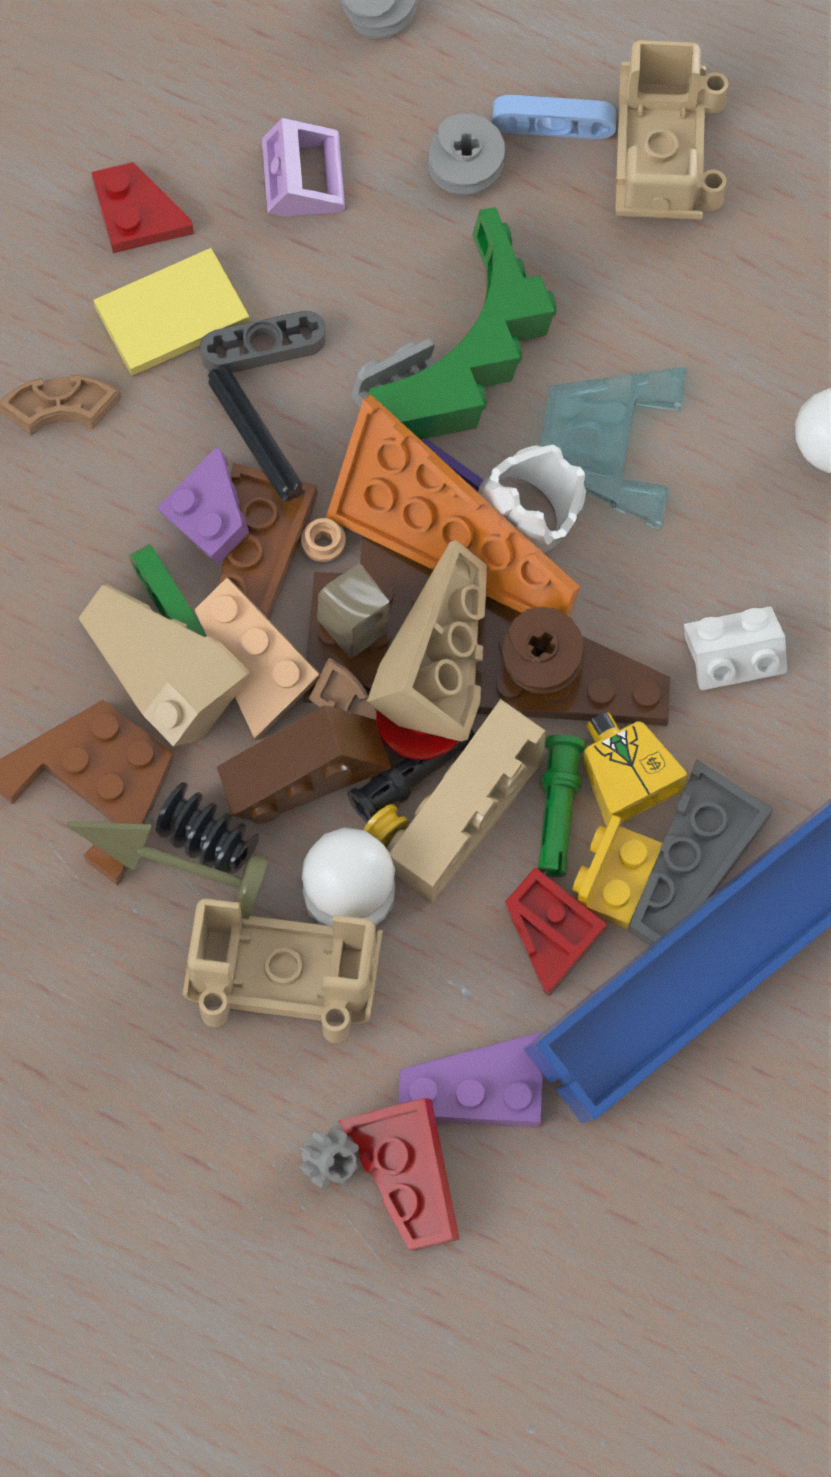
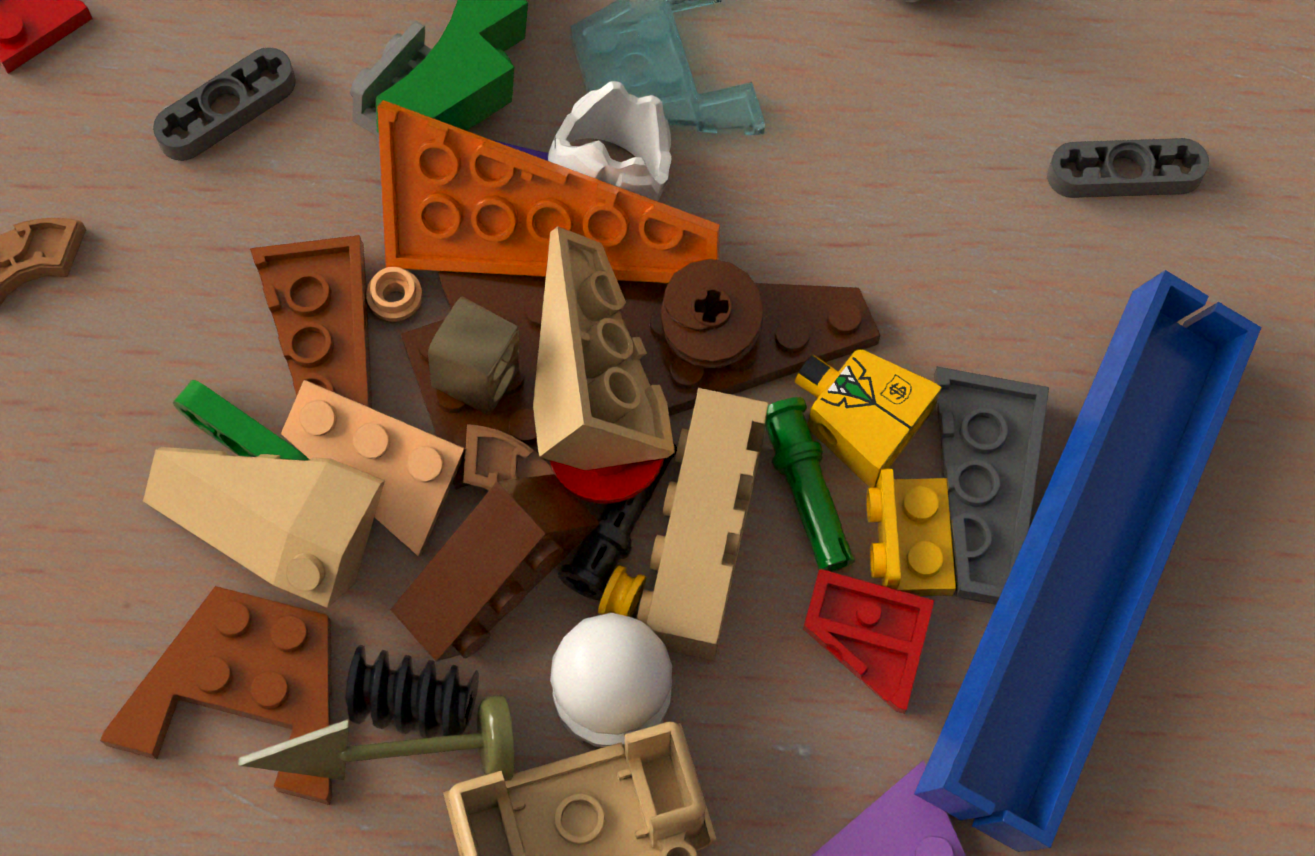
camera: 25 degrees left, 0 degrees up
light yellow tile [93,248,250,376] -> none
medium lavender wing [157,447,249,564] -> none
black axle [208,365,303,502] -> none
white bracket [684,606,787,690] -> none

